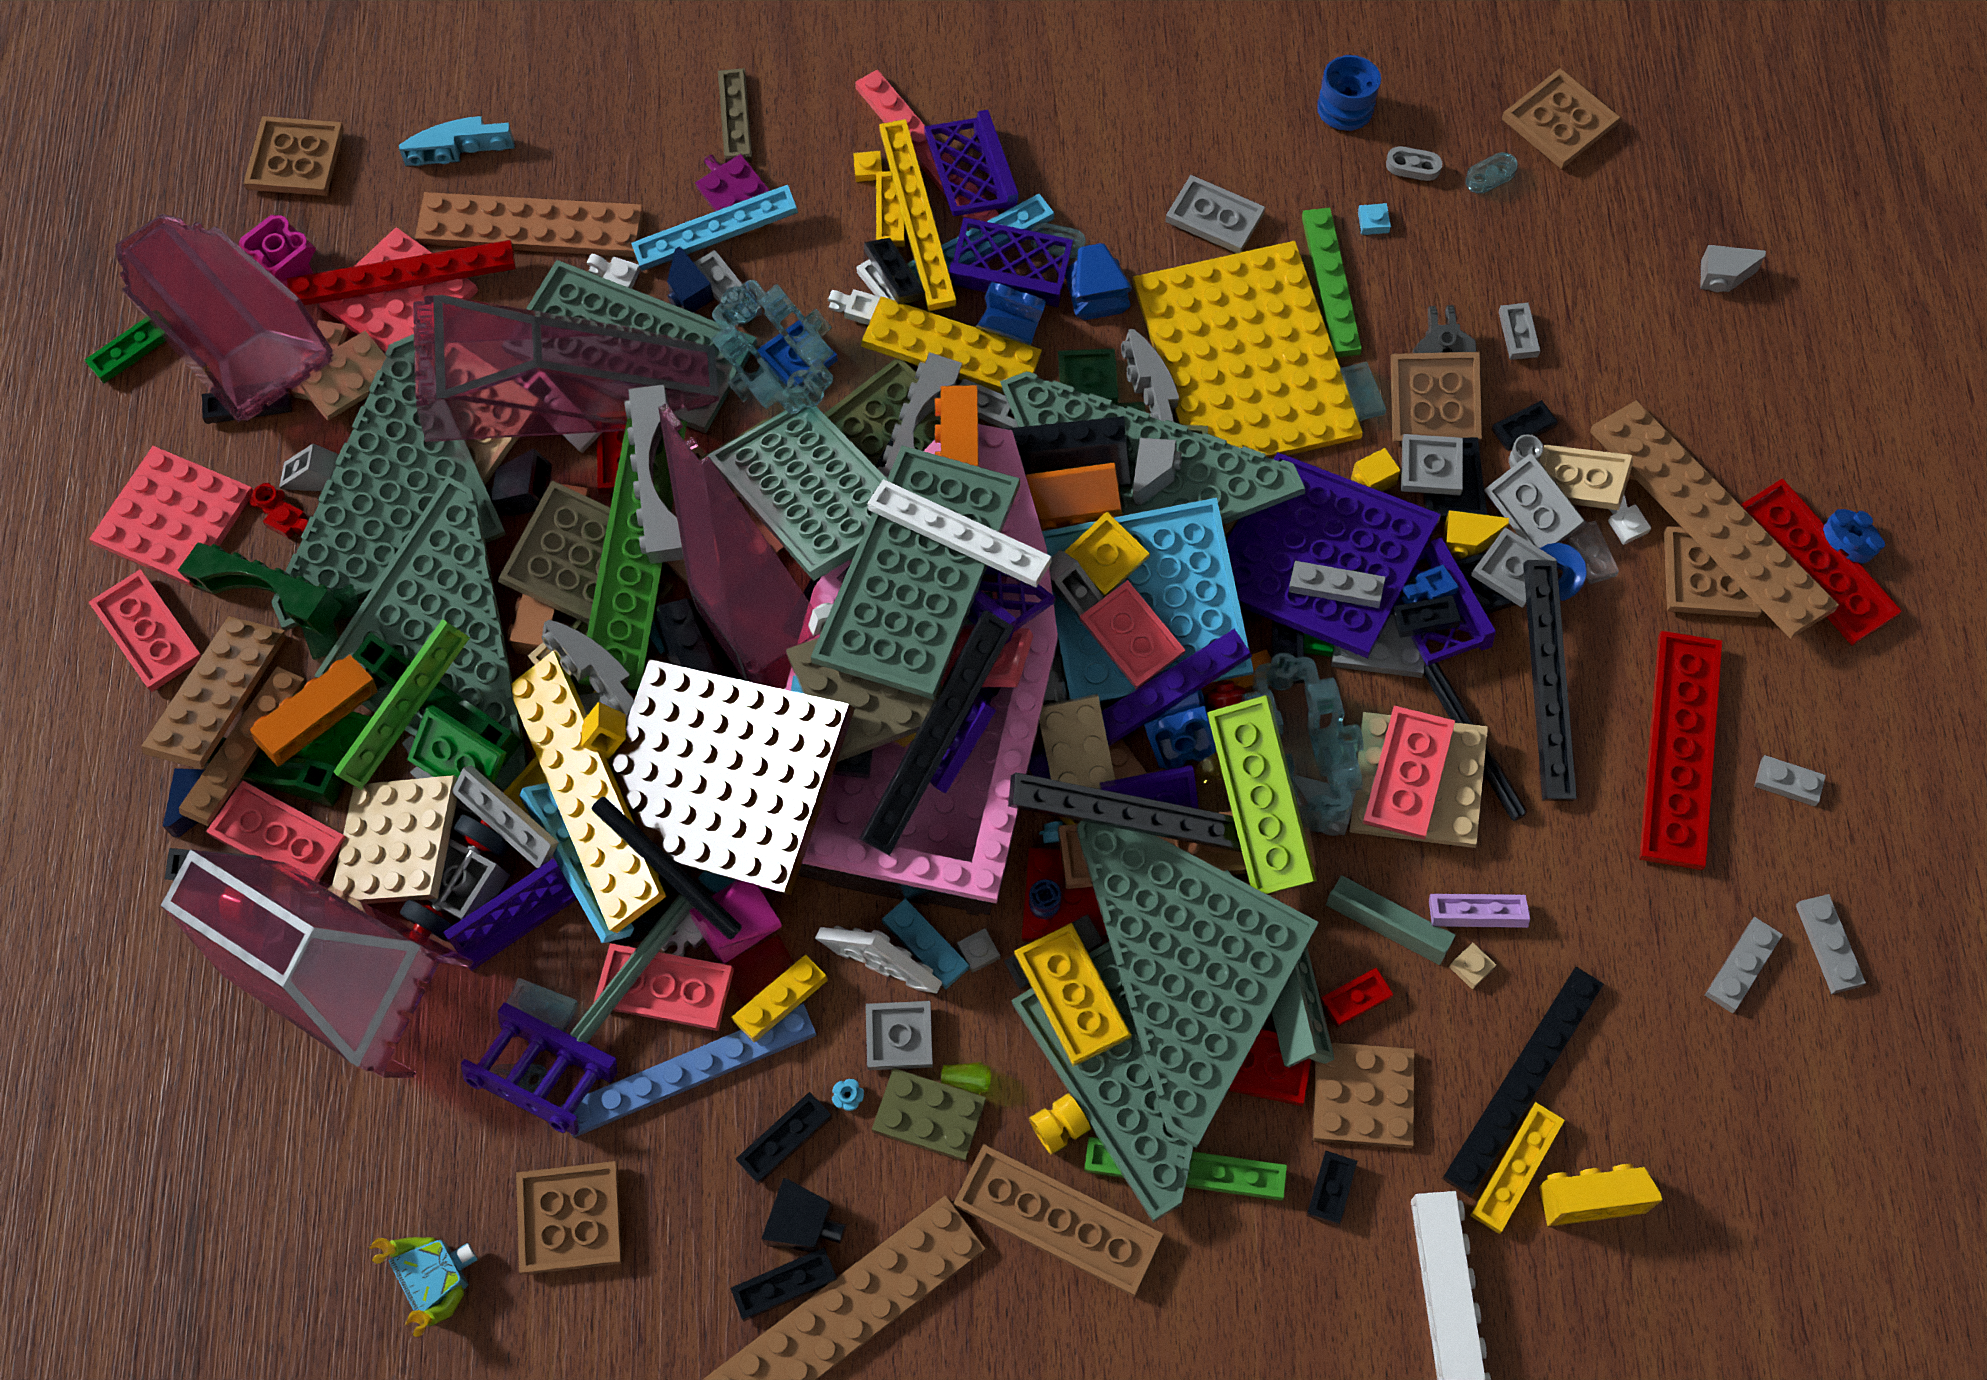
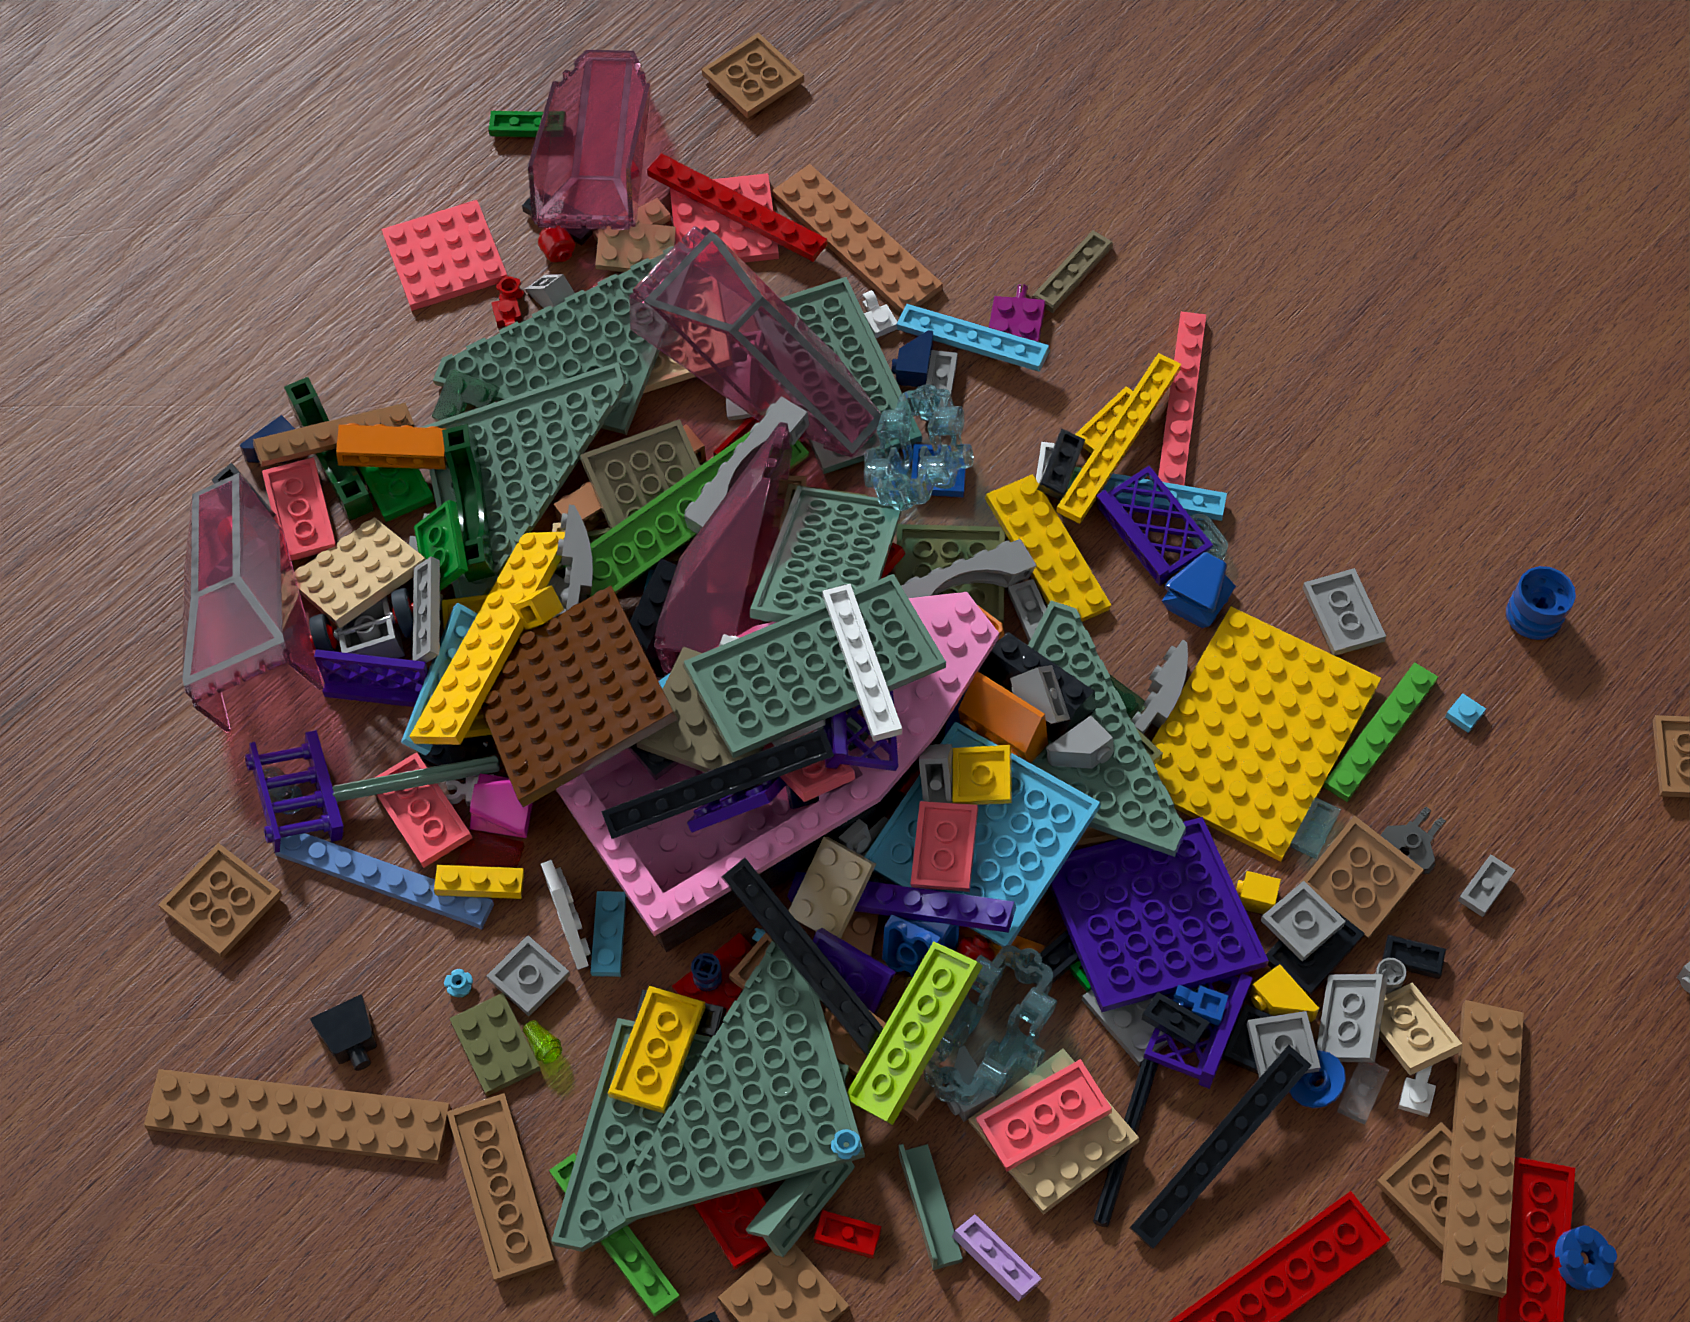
camera: 45 degrees right, 5 degrees down
coral plate [89,569,202,693] -> none
medium nougat plate [141,616,286,769] -> none
dark green arch [177,542,342,636] -> none
dark pink piece [237,214,316,288] -> none
bright green plate [333,619,470,790] -> none
torso [369,1237,478,1337] -> none
medium azure slope [399,116,514,166] -> none
black torso [487,449,552,516] -> none
clear light blue plate [507,978,579,1032] -> none
black axle [591,796,742,940] -> none
black plate [730,1247,837,1322] -> none
black plate [736,1092,832,1185] -> none
white plate [828,289,880,325] -> none
yellow plate [853,151,882,182] -> none
dark purple fence [924,110,1018,217] -> none
orange brick [935,385,979,467] -> none
light grey plate [957,928,1000,973] -> none
blue piece [975,282,1046,346] -> none
yellow wheel [1029,1093,1091,1155] -> none
clear green plate [1058,349,1118,404] -> none
light grey plate [1289,561,1385,608] -> none
light grey plate [1386,146,1442,181] -> none
tan plate [1449,943,1496,989] -> none
clear light blue plate [1465,152,1518,193] -> none
none -> red head [538,225,575,263]
none -> medium azure plate [831,1129,861,1160]
none -> light grey slope [1010,665,1070,724]

